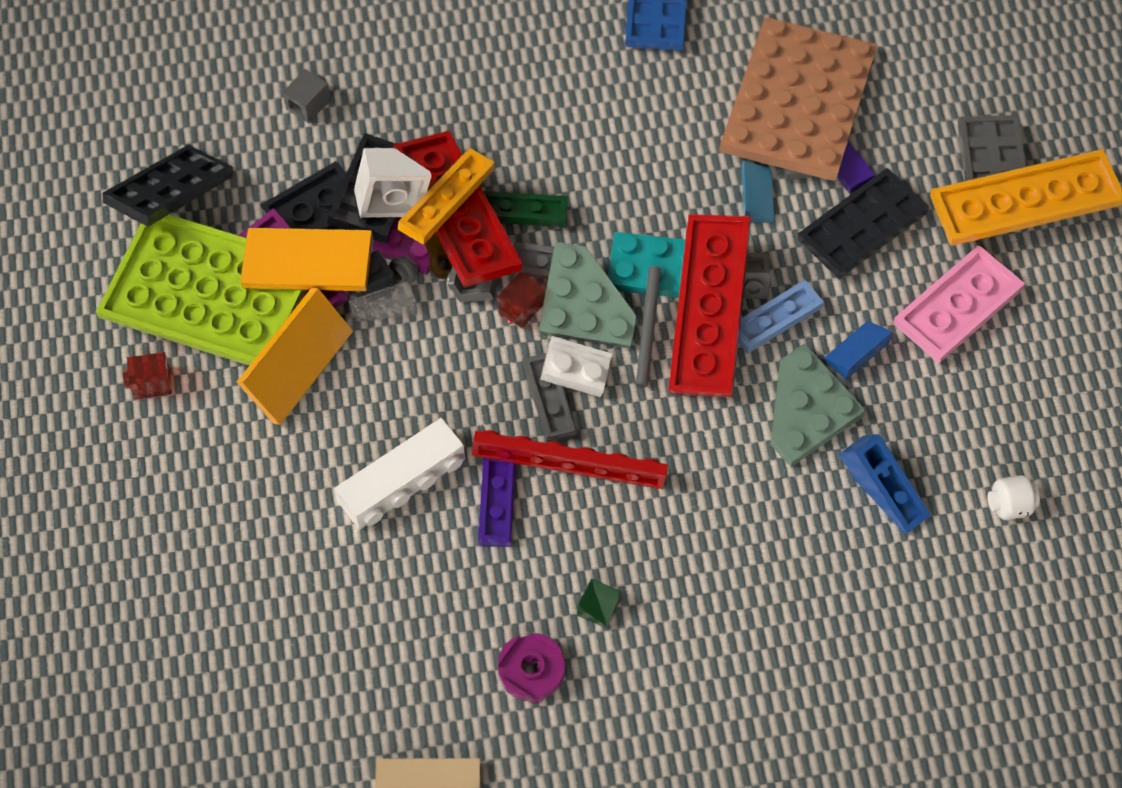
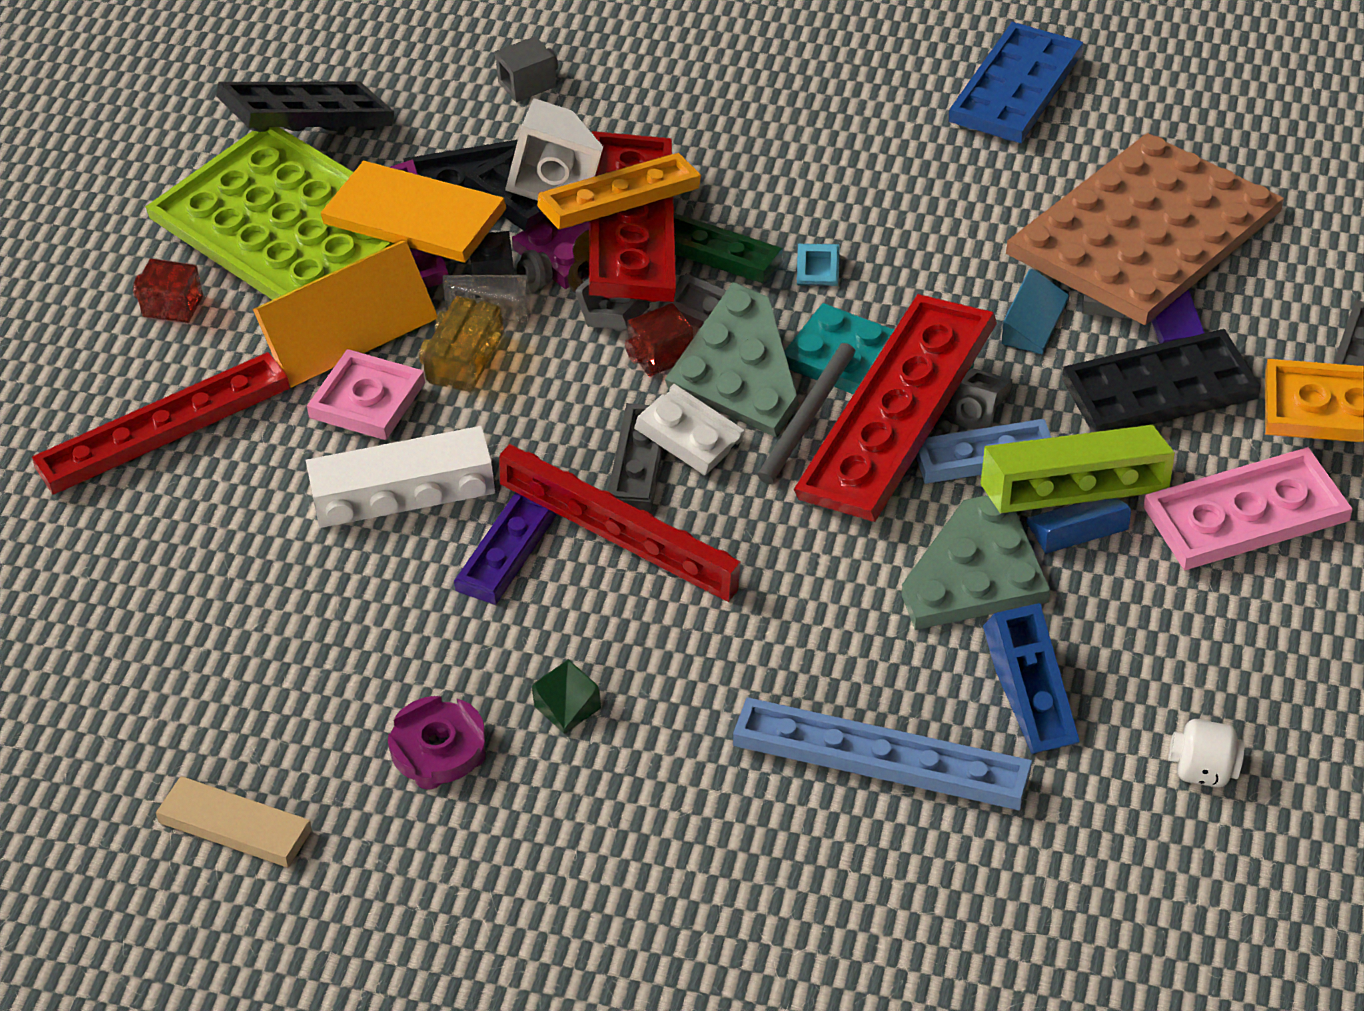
camera: 25 degrees right, 15 degrees down
none -> red plate [32,352,290,495]
none -> bright pink plate [307,349,425,440]
none -> clear yellow brick [419,296,504,392]
none -> medium blue plate [733,697,1032,811]
none -> medium azure slope [797,244,840,286]
none -> lime brick [981,425,1175,513]

